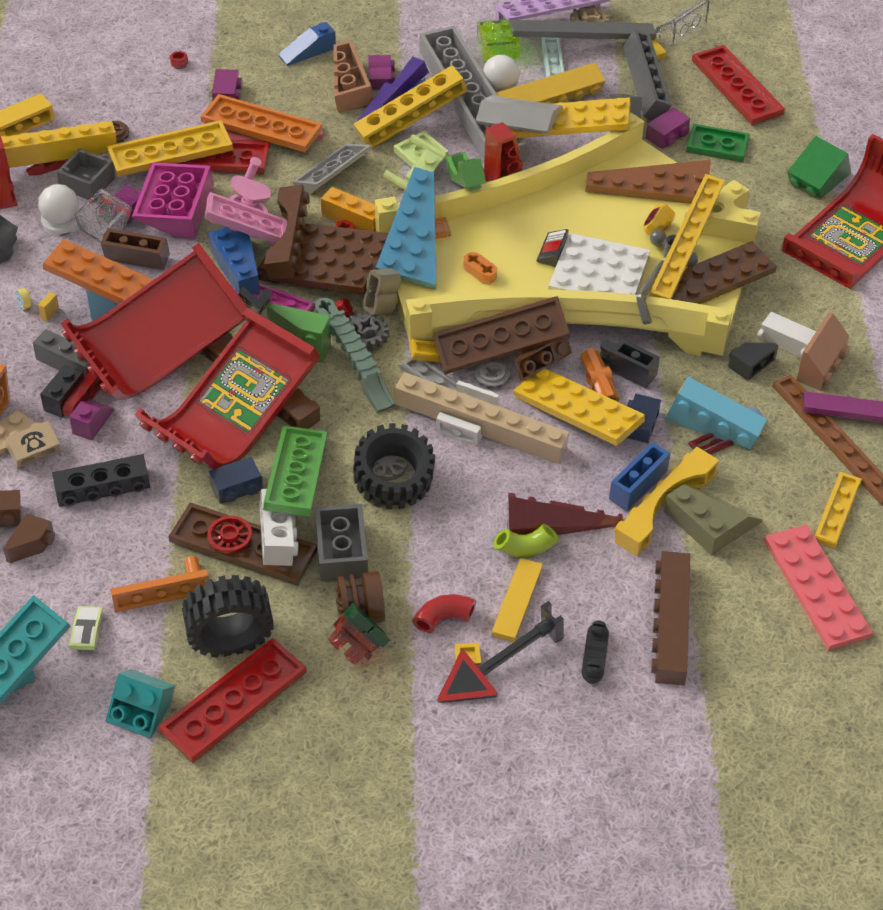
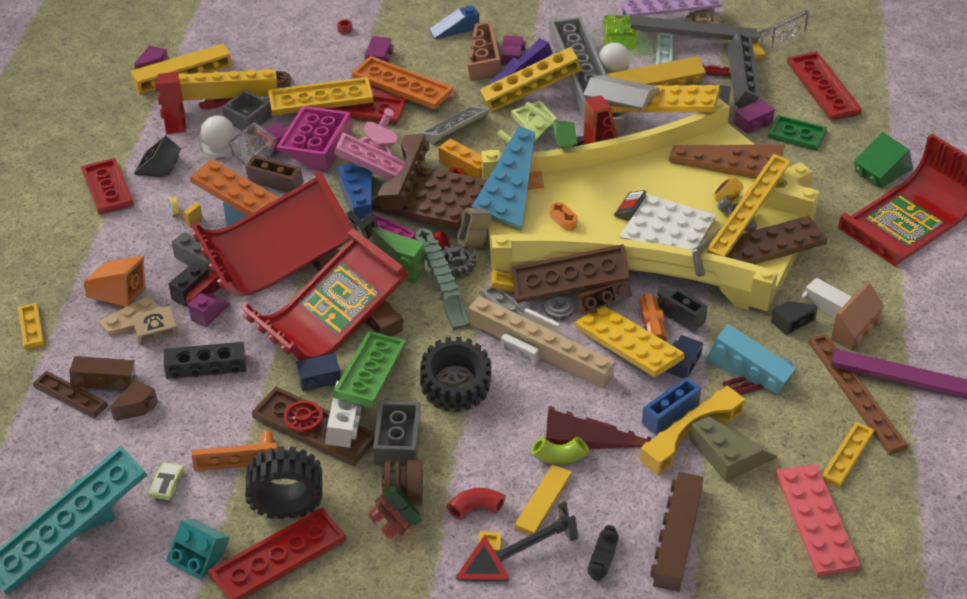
camera: 10 degrees right, 5 degrees down
none -> red axle [702,64,730,76]

